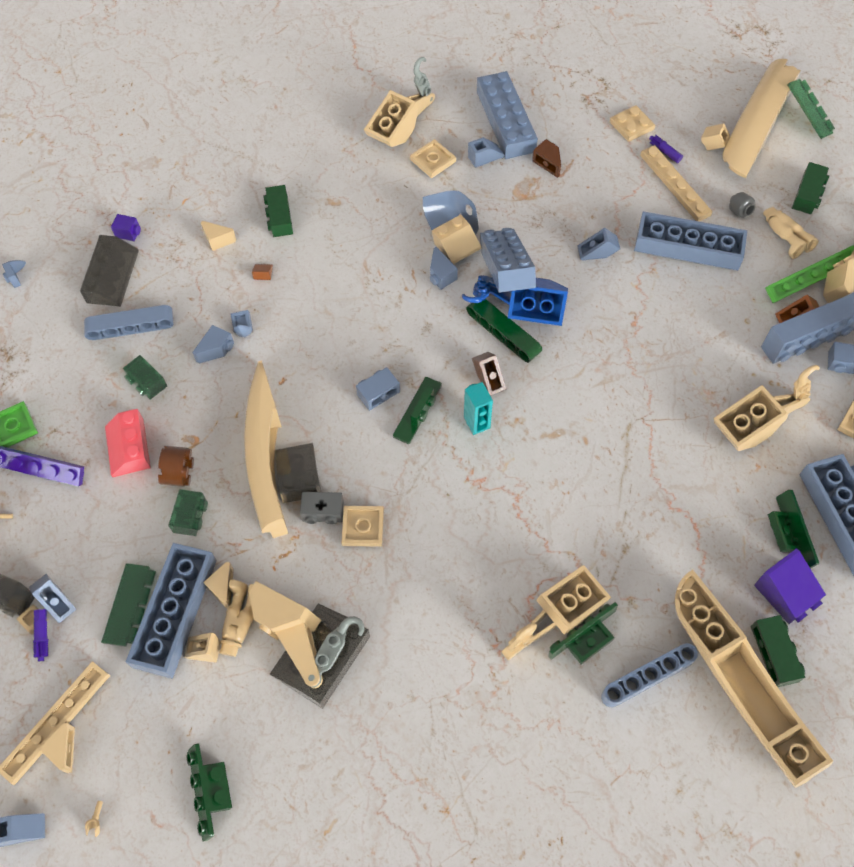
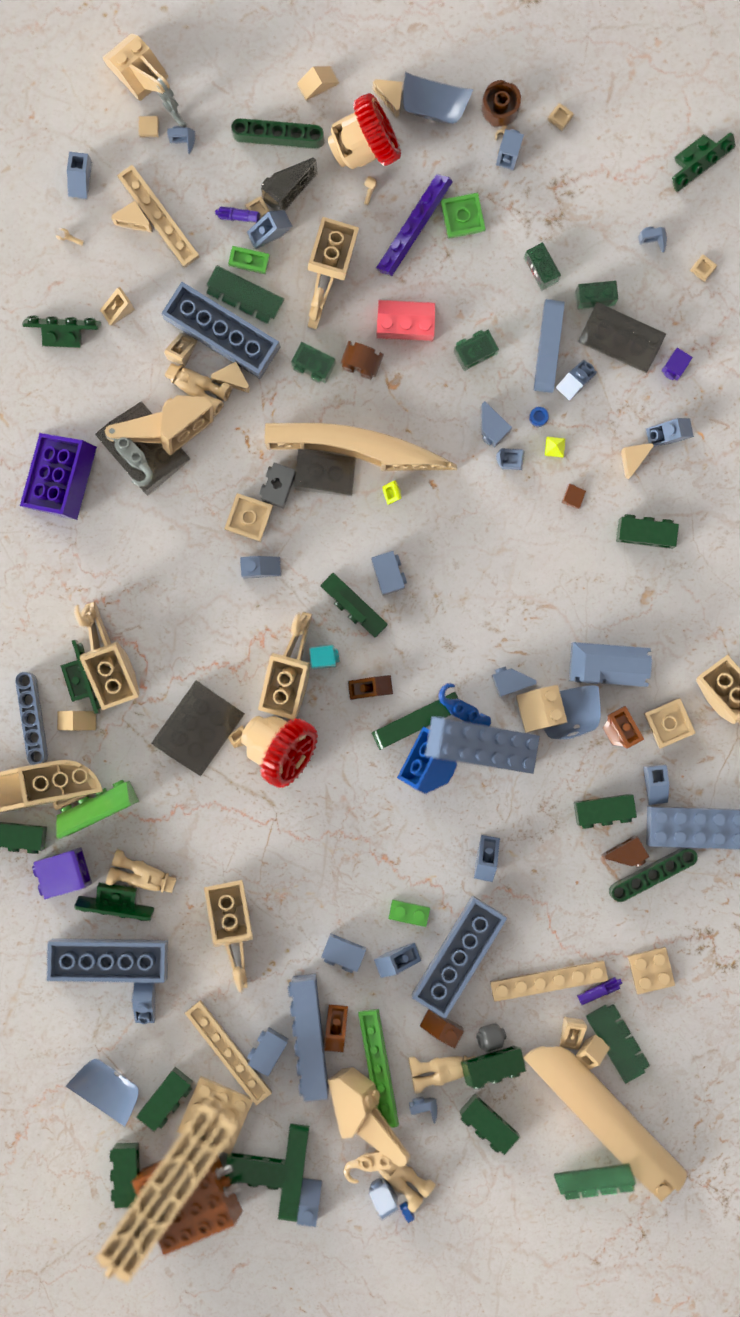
camera: 105 degrees right, 25 degrees up
none -> dark purple slope [20,433,97,520]
none -> bright green slope [56,780,139,839]
none -> tan slope [57,711,96,730]
none -> tan slope [100,287,135,326]
none -> tan piece [105,849,177,893]
none -> clear smoke slope [151,680,245,776]
none -> bright green plate [228,246,270,274]
none -> tan slope [228,725,245,748]
none -> sand blue slope [240,556,281,579]
none -> red piece [241,716,318,788]
none -> tan slope [258,612,312,720]
none -> tan slope [307,217,359,330]
none -> sand blue brick [321,933,366,973]
none -> sand blue slope [374,943,421,978]
none -> neon yellow slope [382,480,402,505]
none -> bright green plate [388,899,430,927]
none -> sand blue plate [409,1097,438,1123]
none -> reddish brown slope [420,1009,464,1049]
none -> dark green brick [461,1045,526,1089]
none -> clear green brick [524,242,561,290]
none -> blue tile [529,407,549,427]
none -> neon yellow slope [545,437,565,458]
none -> slope [556,360,598,401]
none -> tan slope [560,1017,587,1050]
none -> sand blue brick [569,642,652,687]
none -> dark green brick [573,794,637,829]
none -> clear green brick [575,281,618,309]
none -> clear green windscreen [586,1004,650,1084]
none -> dark orange slope [602,706,644,749]
none -> dark green beam [609,848,698,902]
none -> sand blue slope [646,418,694,447]
none -> tan tile [690,254,717,282]

